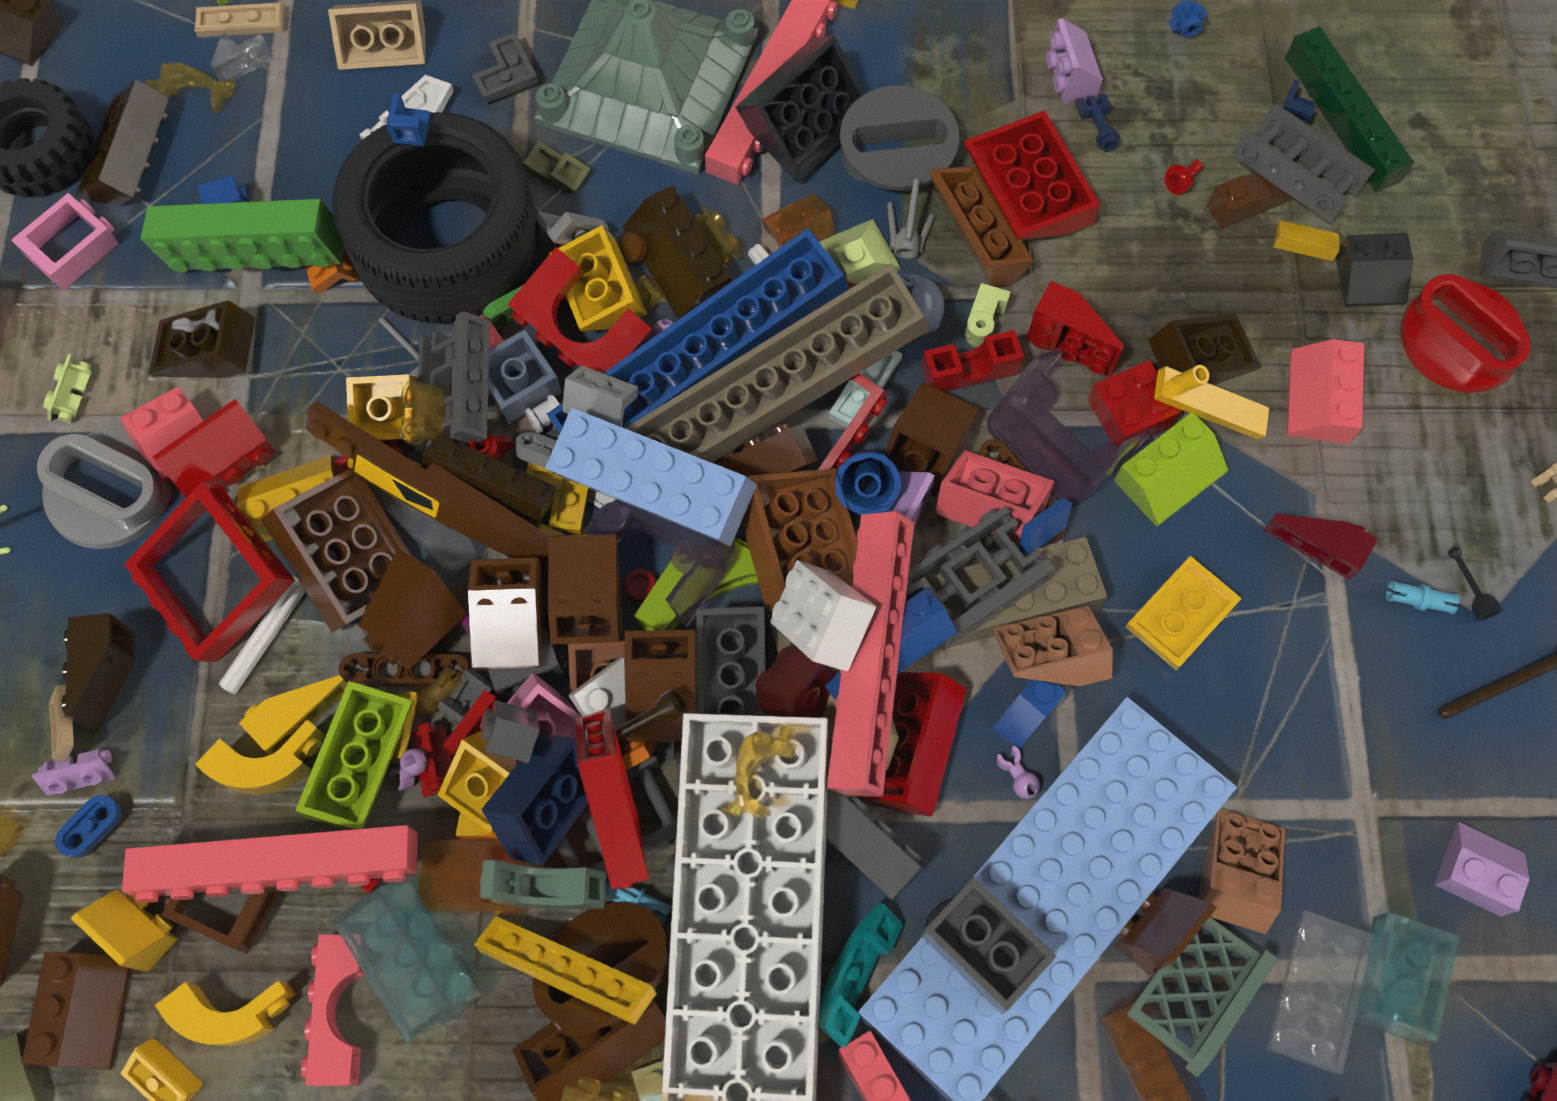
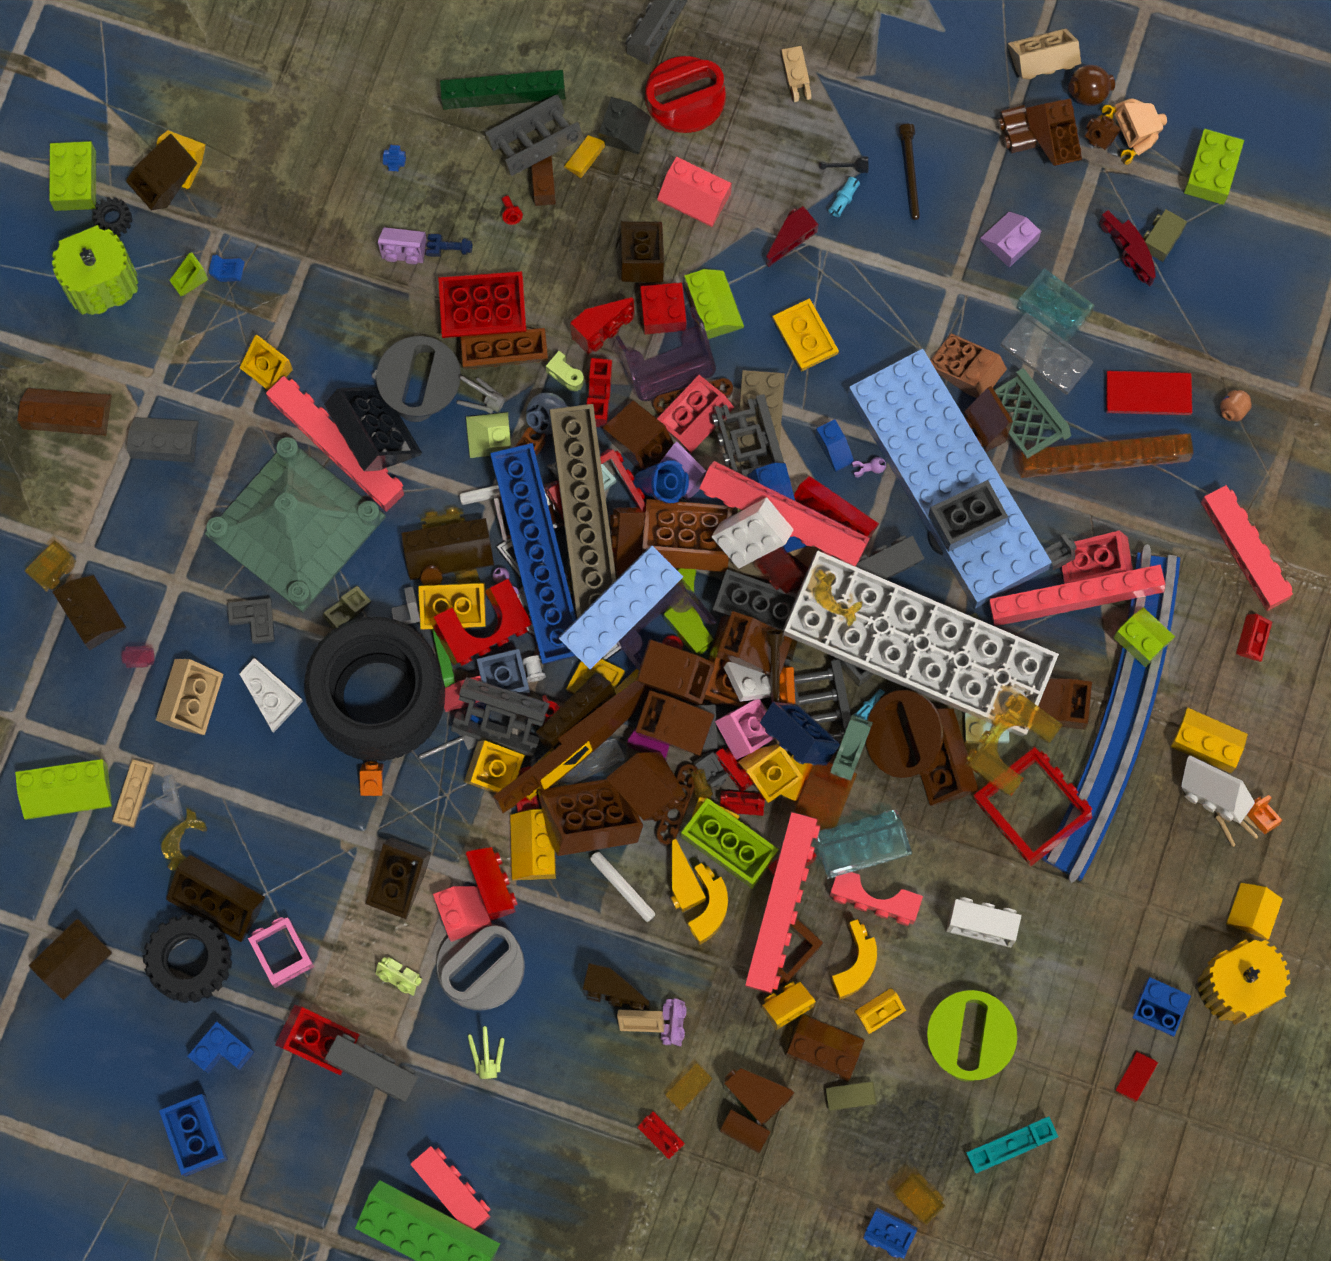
camera: 70 degrees left, 5 degrees up
blue plate [55,795,122,858] -> none
red window [124,482,296,662] -> none
bright green brick [140,199,345,272] -> none
blue brick [197,175,250,204] -> none
blue panel [386,93,431,146] -> none
lavender arm [390,748,428,792] -> none
clear yellow piece [400,380,445,446] -> none
yellow plate [474,916,656,1025] -> none
dark grey brick [480,700,540,763] -> none
light grey beam [516,432,557,468] -> none
light grey panel [562,366,638,427] -> none
red window [575,709,649,889] -> none
clear orange bracket [761,193,835,248] -> none
teal slope [819,903,904,1048] -> none
nougat slope [993,606,1113,686] -> none
blue tile [1018,498,1072,556] -> none
yellow piece [1154,365,1269,440] -> none
dark blue panel [1282,80,1316,124] -> none

